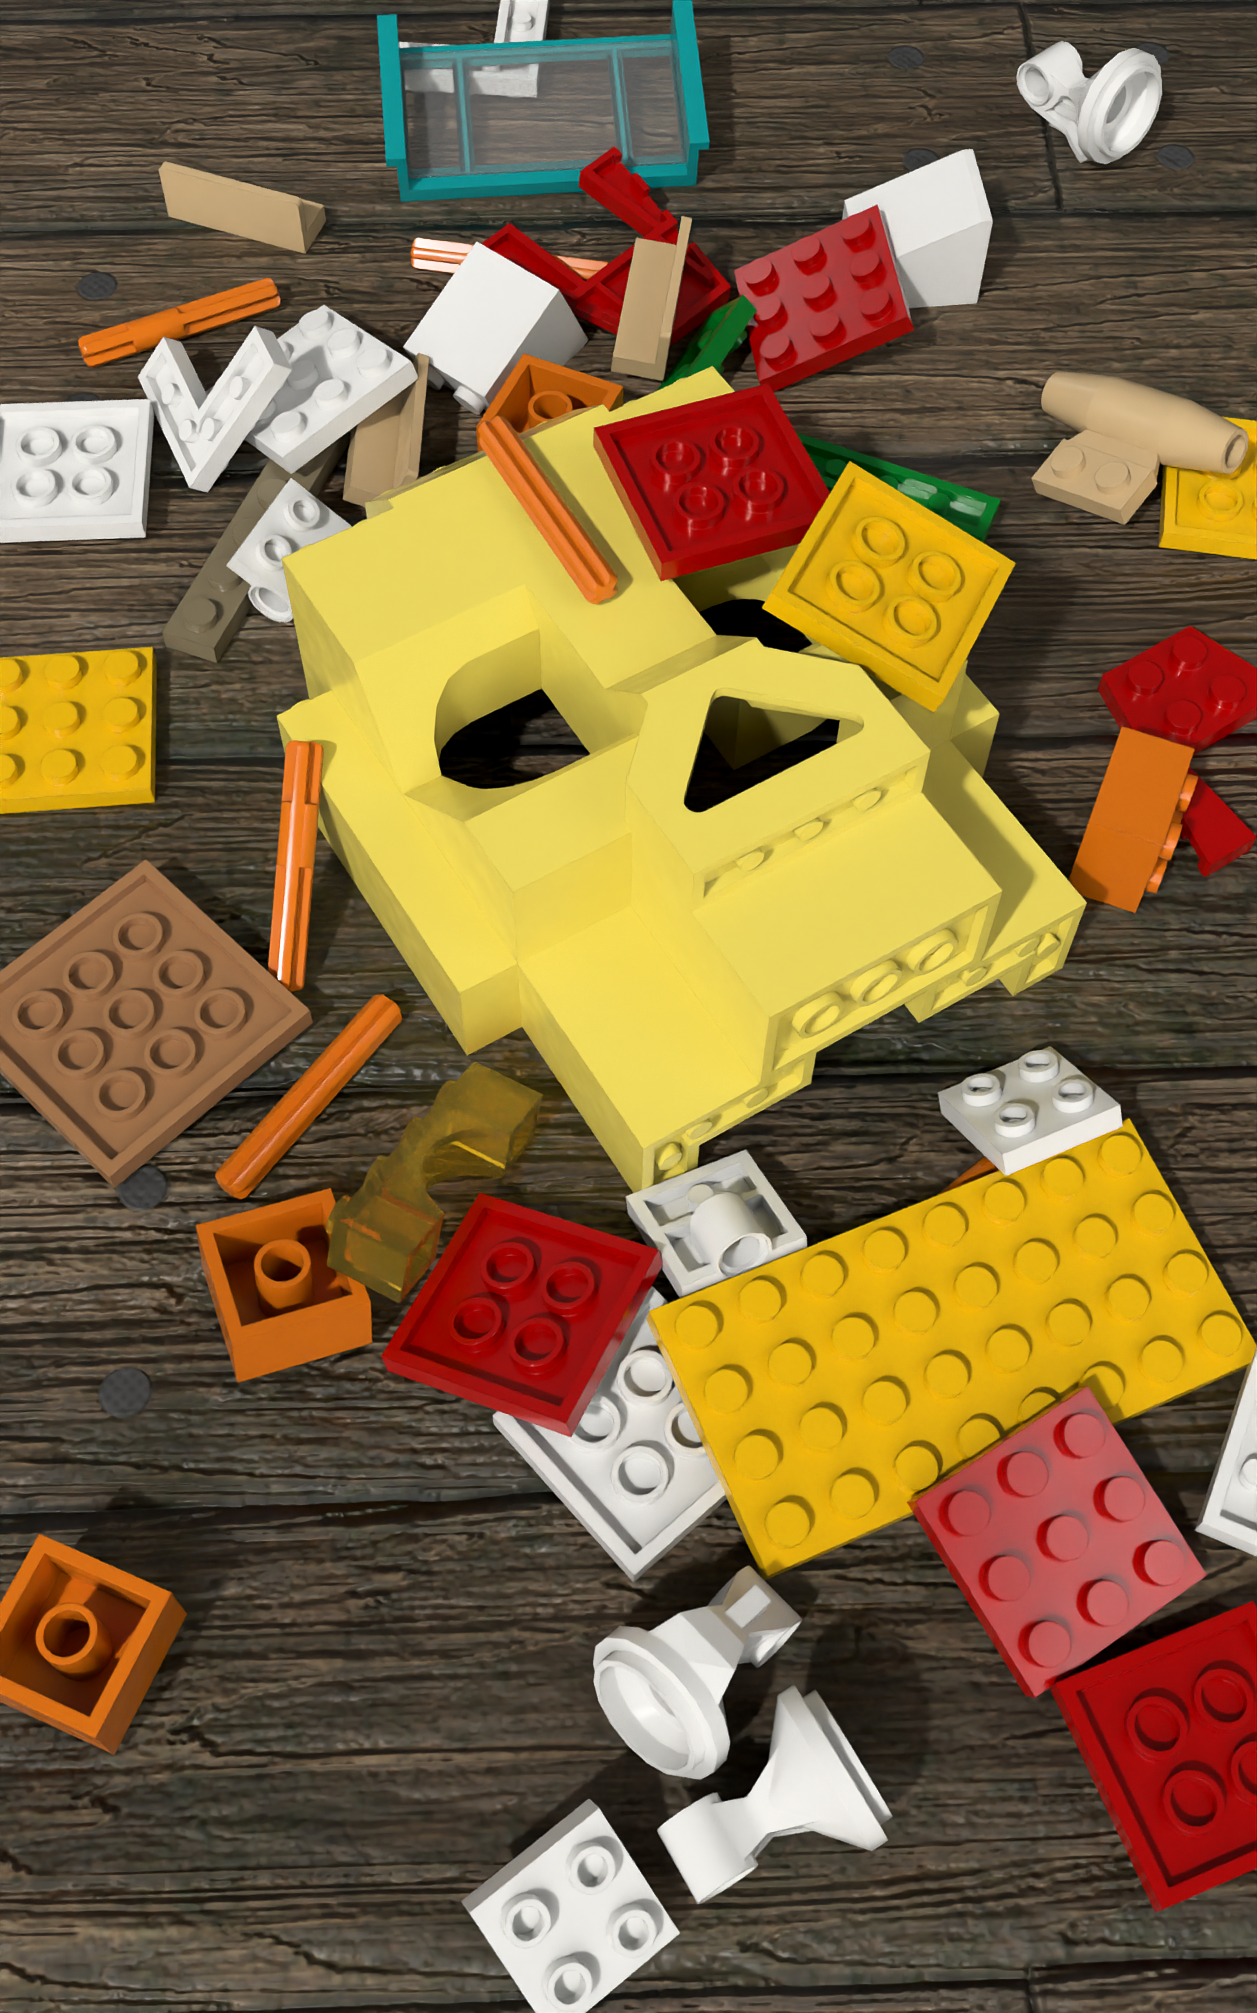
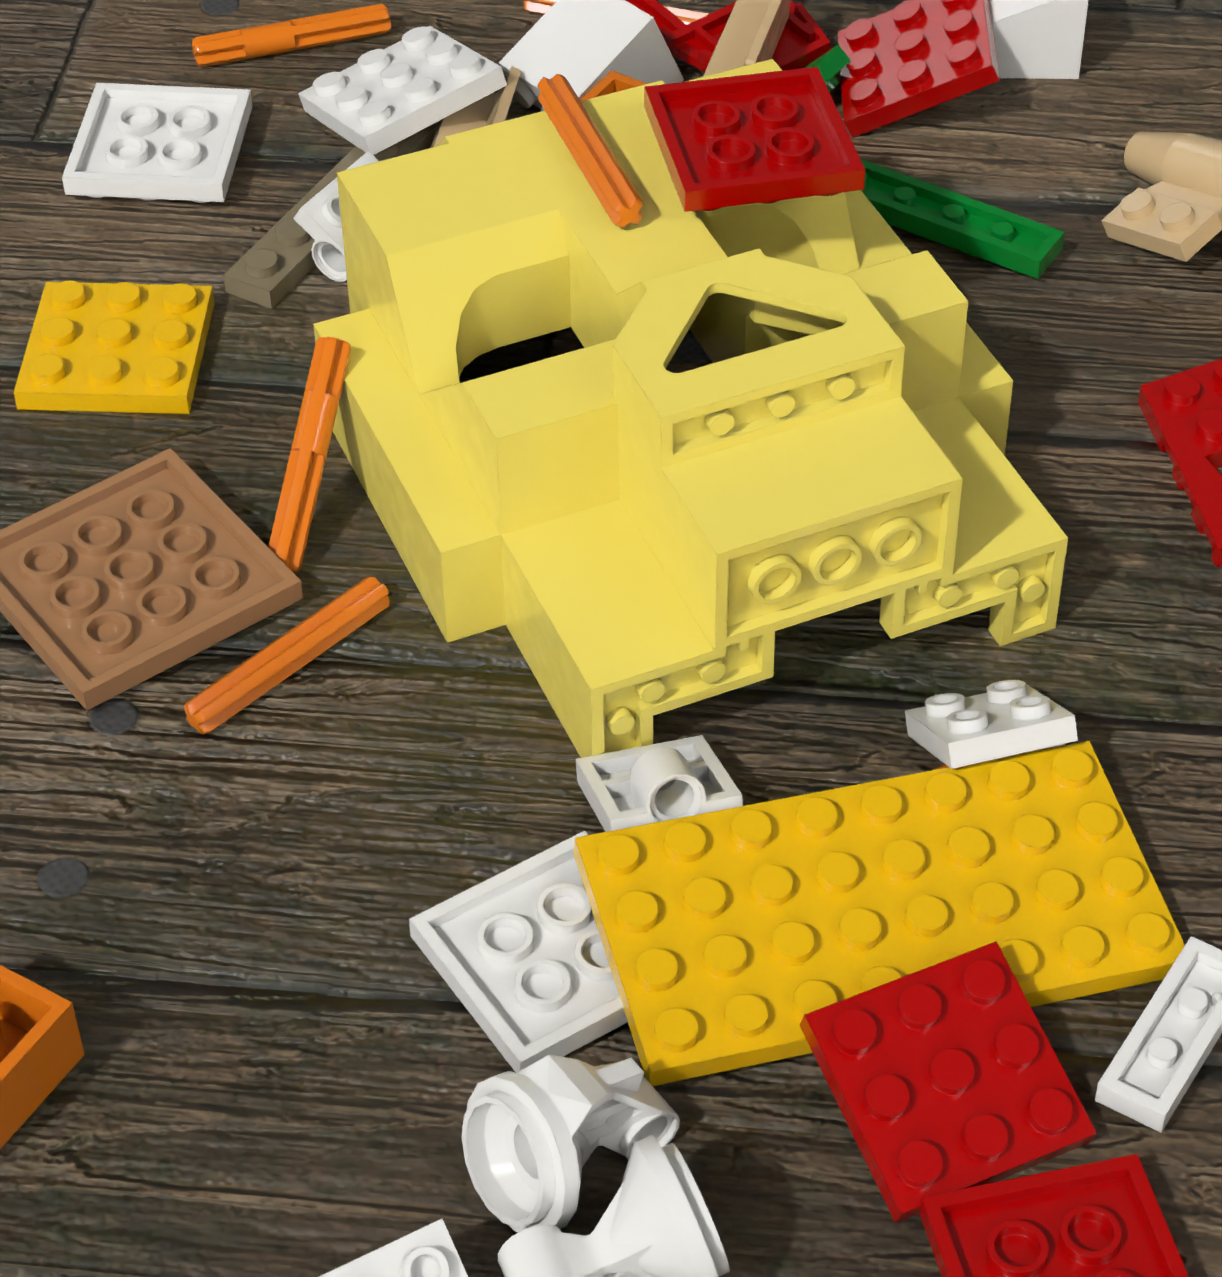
camera: 10 degrees right, 15 degrees down
white plate [138,326,292,493] -> none
orange brick [196,1188,372,1383] -> none
clear yellow arch [326,1061,543,1303] -> none
red plate [381,1193,663,1437] -> none
yellow plate [762,461,1016,713] -> none
orange brick [1068,726,1198,913] -> none

